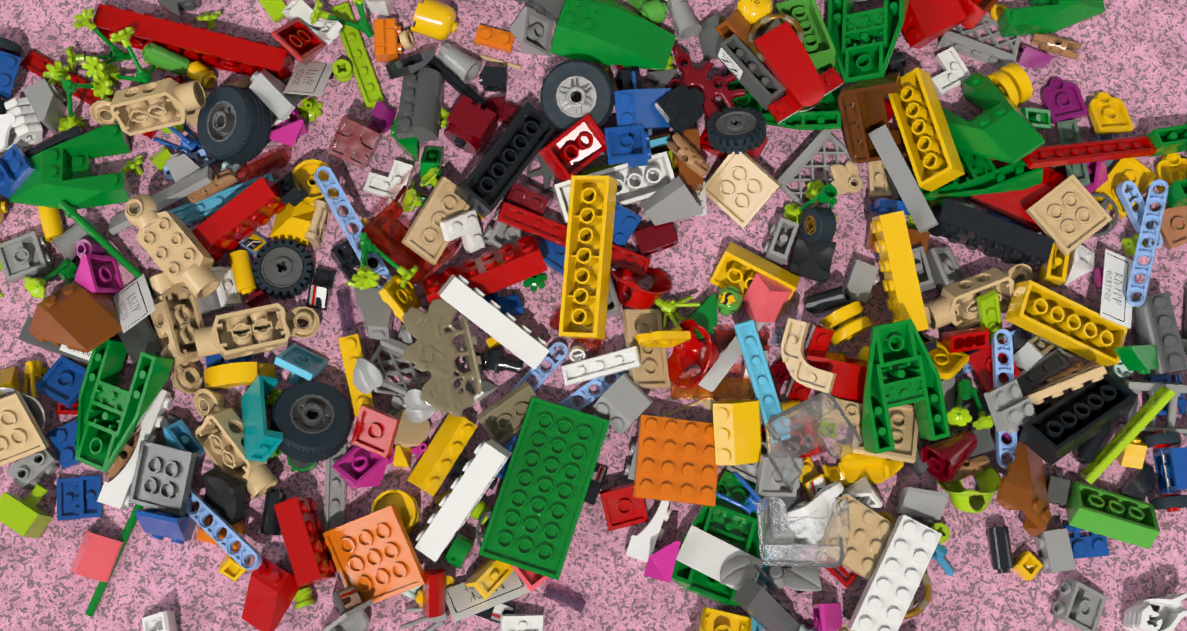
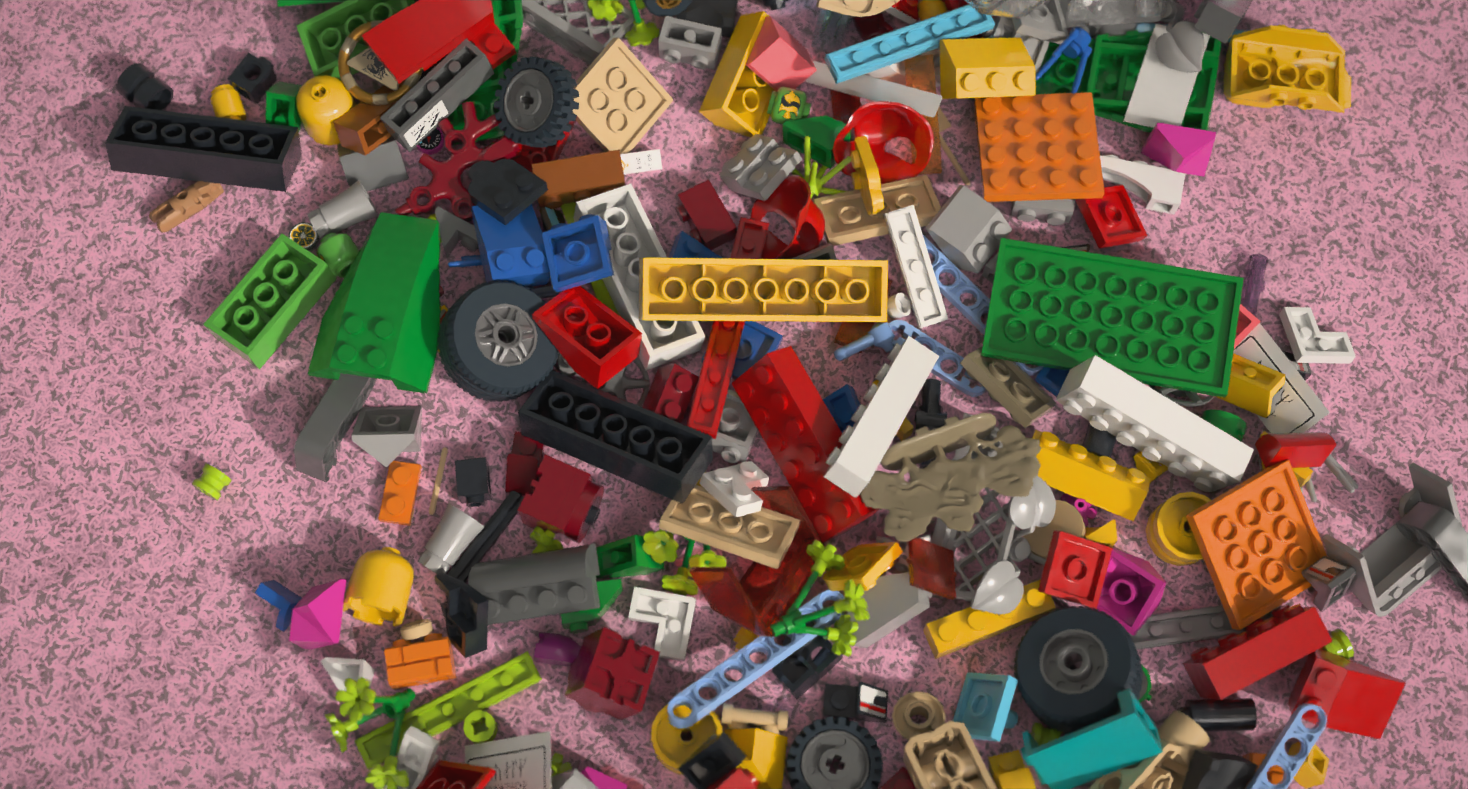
camera: 90 degrees left, 5 degrees down
clear purple pin [336,289,354,331] -> none
black brick [615,67,643,91] -> none
light grey slope [640,176,703,226] -> none
medium nougat hinge [667,132,711,177] -> none
none -> light grey plate [719,134,802,201]
none -> medium blue piece [834,322,895,361]
none -> clear red piece [906,537,957,600]

